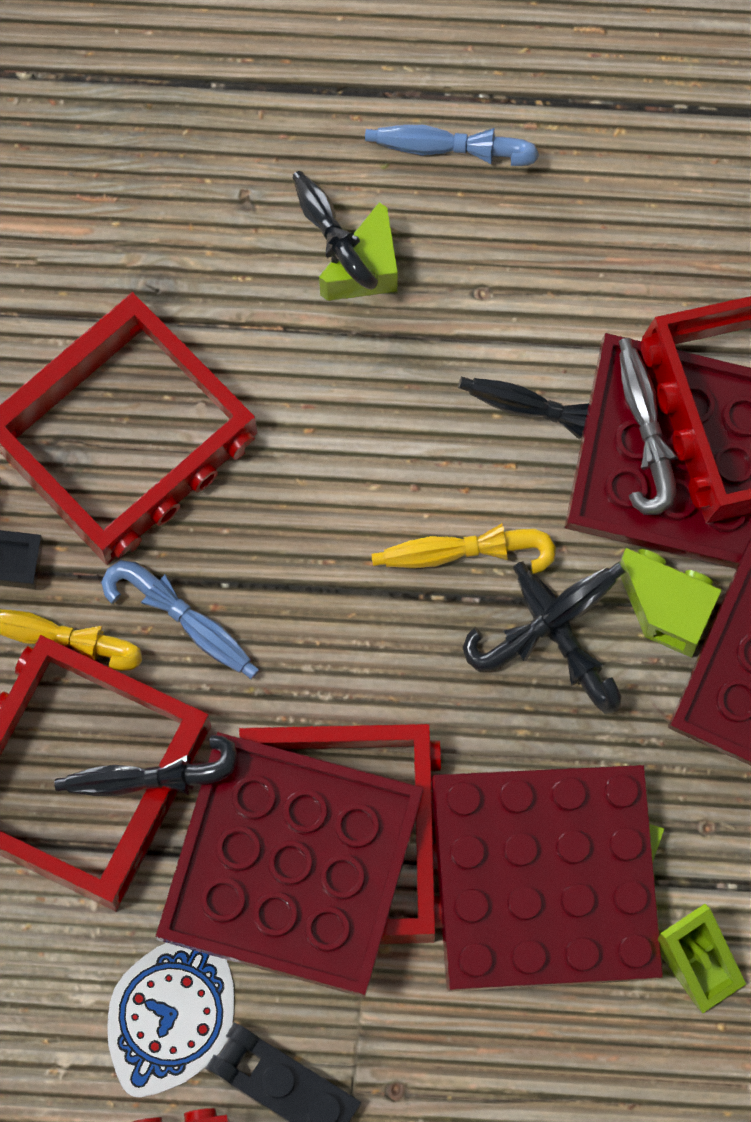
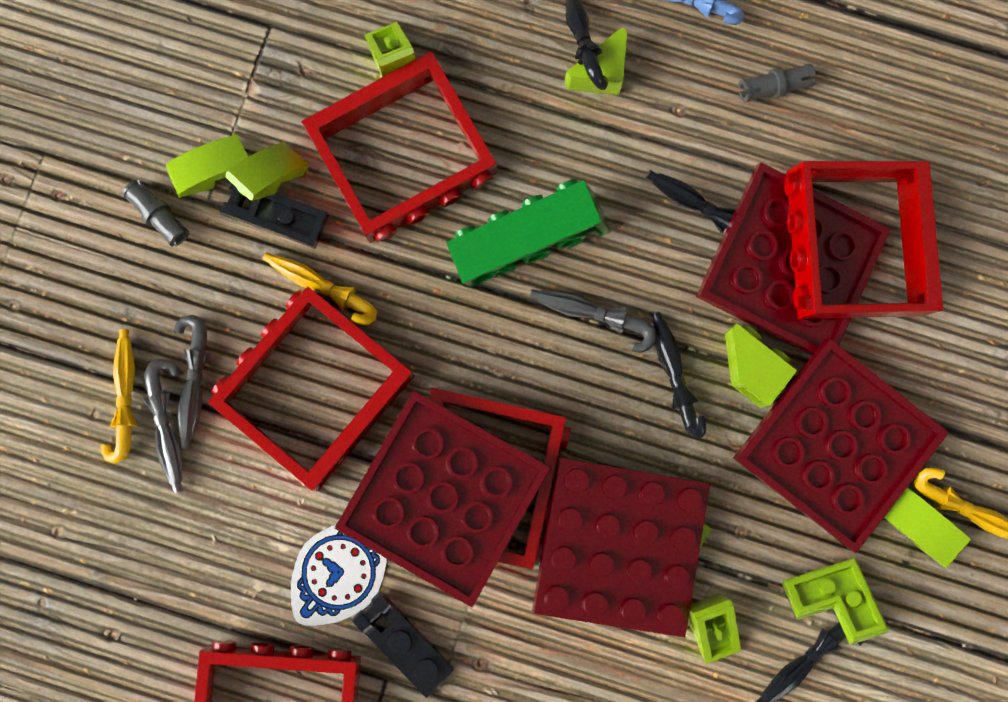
camera: 10 degrees right, 10 degrees up
black piece [54,735,238,796] -> none
medium blue piece [101,560,259,680] -> none
yellow piece [371,523,556,574] -> none
black piece [462,562,627,672] -> none
flat silver piece [619,338,678,515] -> none
none -> lime slope [364,22,416,77]
none -> green wedge [446,179,611,287]
none -> dark grey piece [530,289,656,353]
none -> dark grey pin [738,63,816,103]

